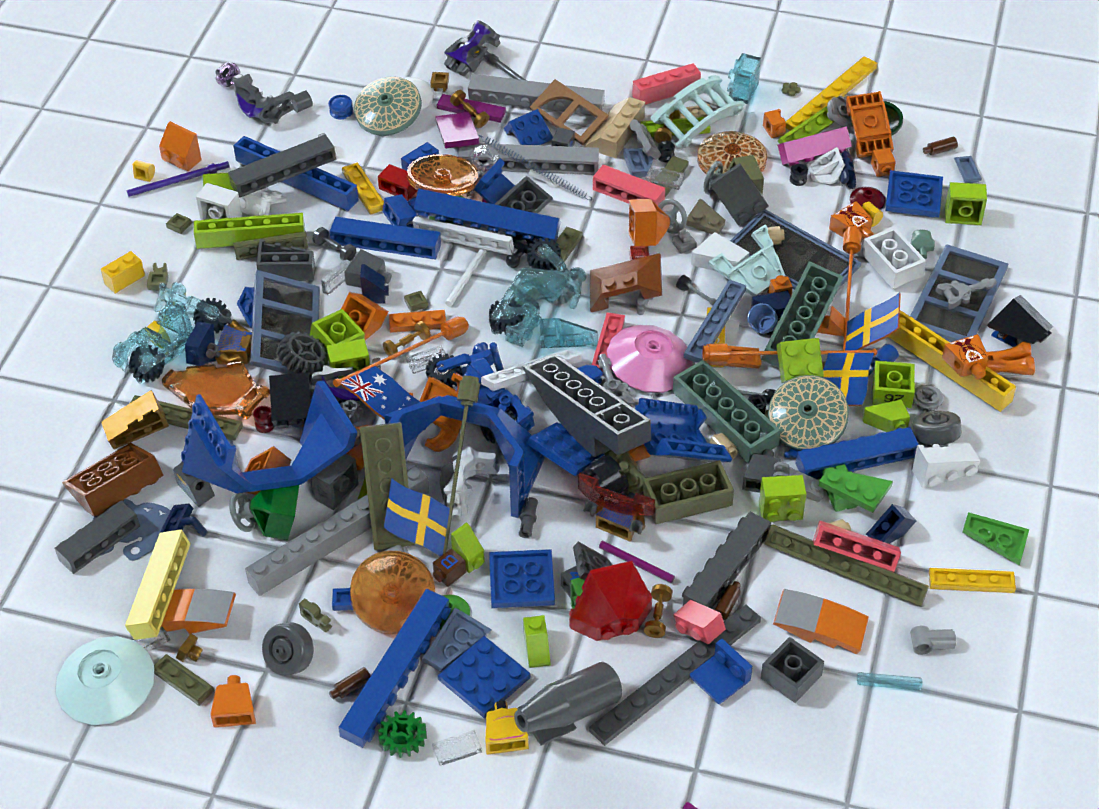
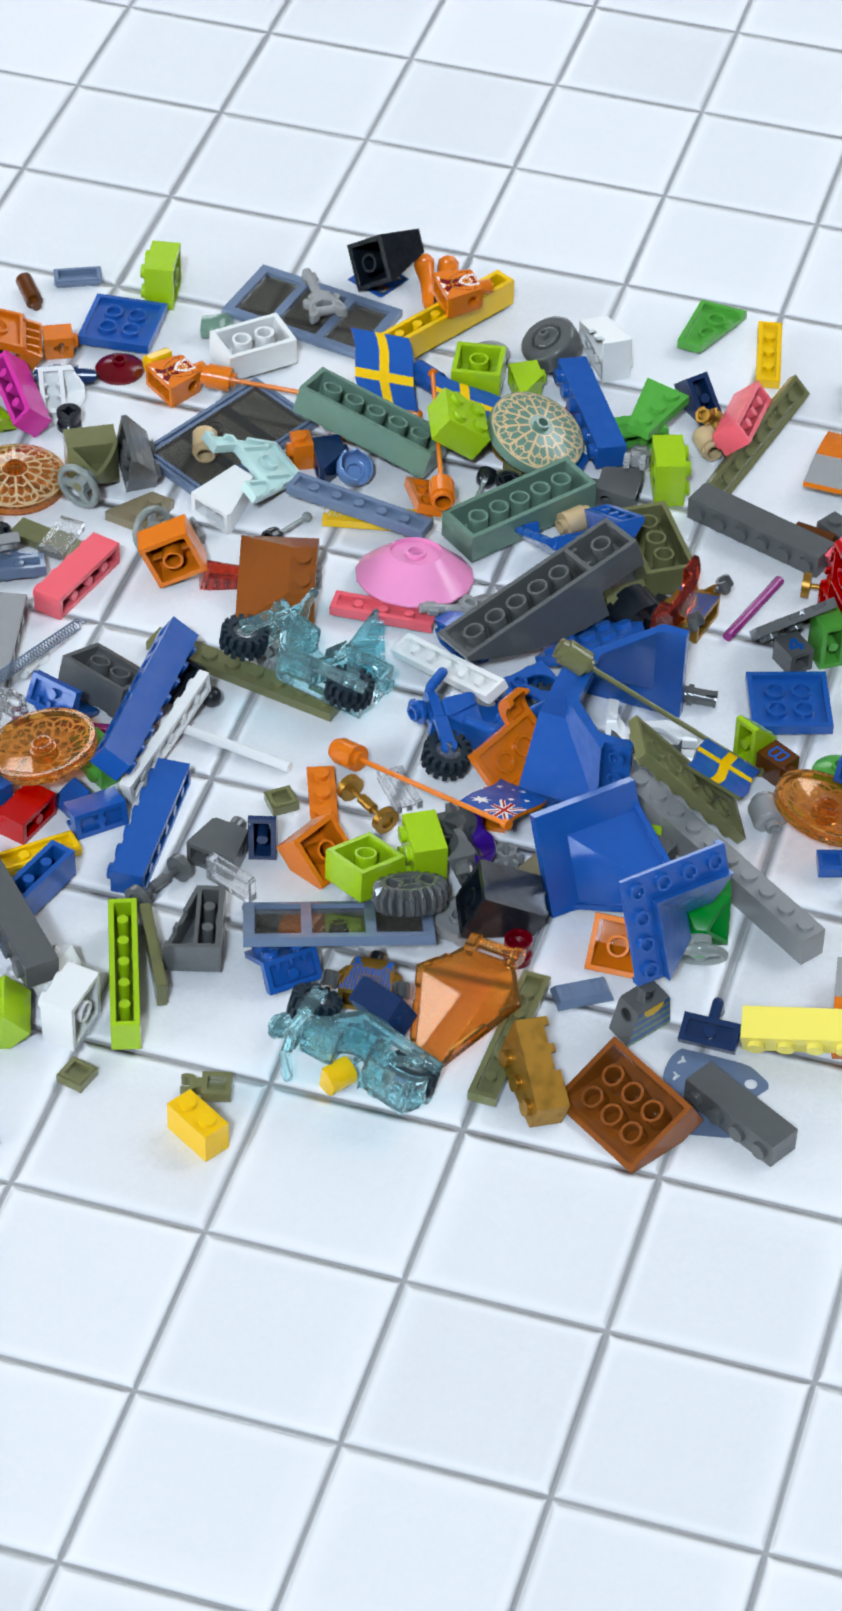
camera: 90 degrees left, 5 degrees down
none -> pearl gold bar [695,406,723,429]

